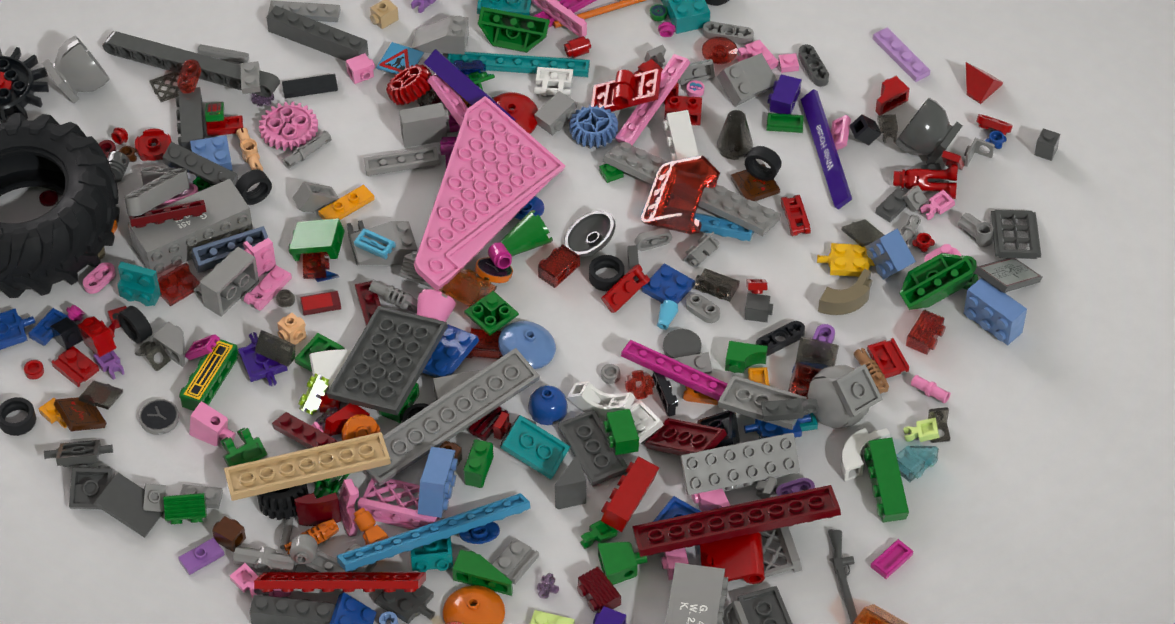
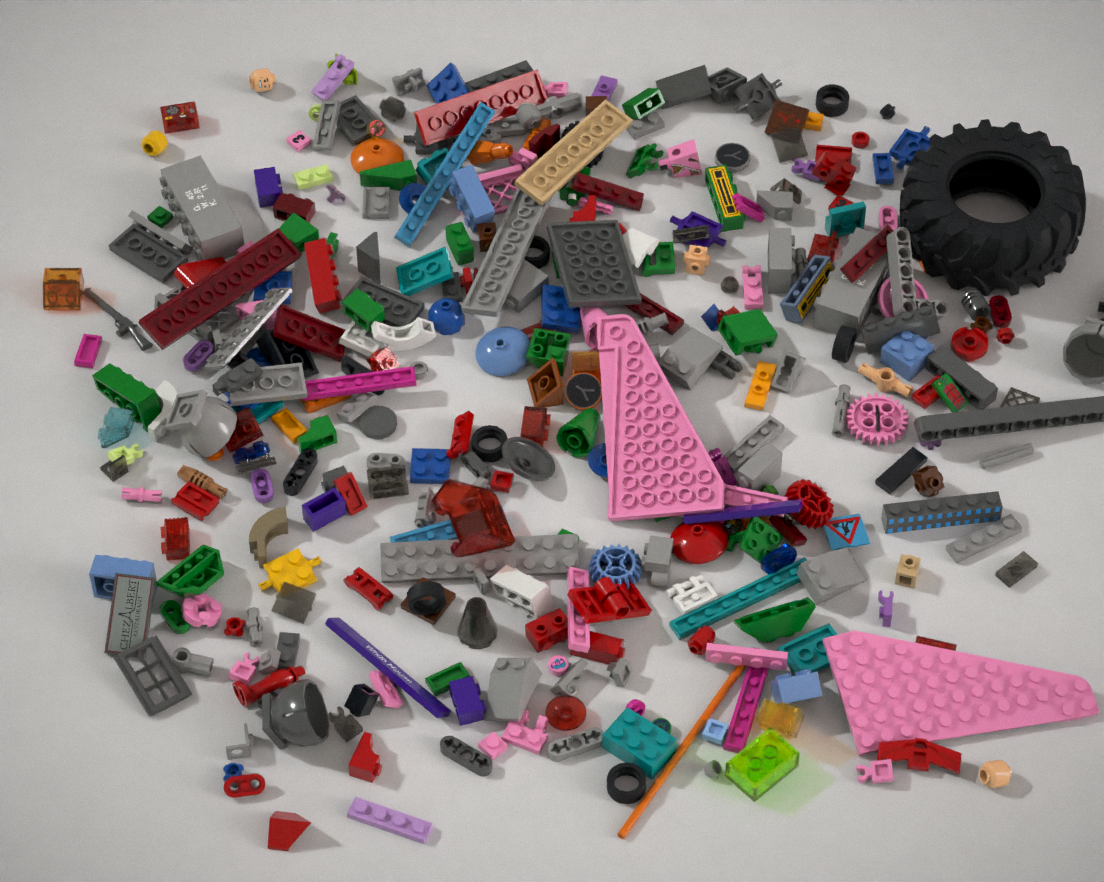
camera: 145 degrees right, 0 degrees up
black brick [50,317,83,350] -> none
dark pink plate [66,304,85,322] -> none
black tyre [118,306,152,343] -> none
light grey bracket [143,483,166,512] -> none
clear red plate [177,59,201,93] -> none
light grey plate [241,61,261,94] -> none
bright pink bracket [243,238,276,277] -> none
hinge [298,373,329,415] -> none
tile [300,291,341,316] -> none
plant [316,407,338,426] -> none
orange tile [342,414,381,441] -> none
bright pink brick [346,53,375,84] -> none
medium azure tile [354,228,396,260] -> none
dark pink brick [488,242,512,269] -> none
medium azure cone [657,300,678,330] -> none
medium blue brick [865,228,916,280] -> none
red plate [941,151,964,170] -> none
dark grey brick [1034,128,1060,161] -> none
none -> dark purple piece [301,487,346,532]
none -> red plate [490,470,514,493]
none -> dark orange slope [527,358,564,409]
none -> reddish brown brick [912,465,945,497]

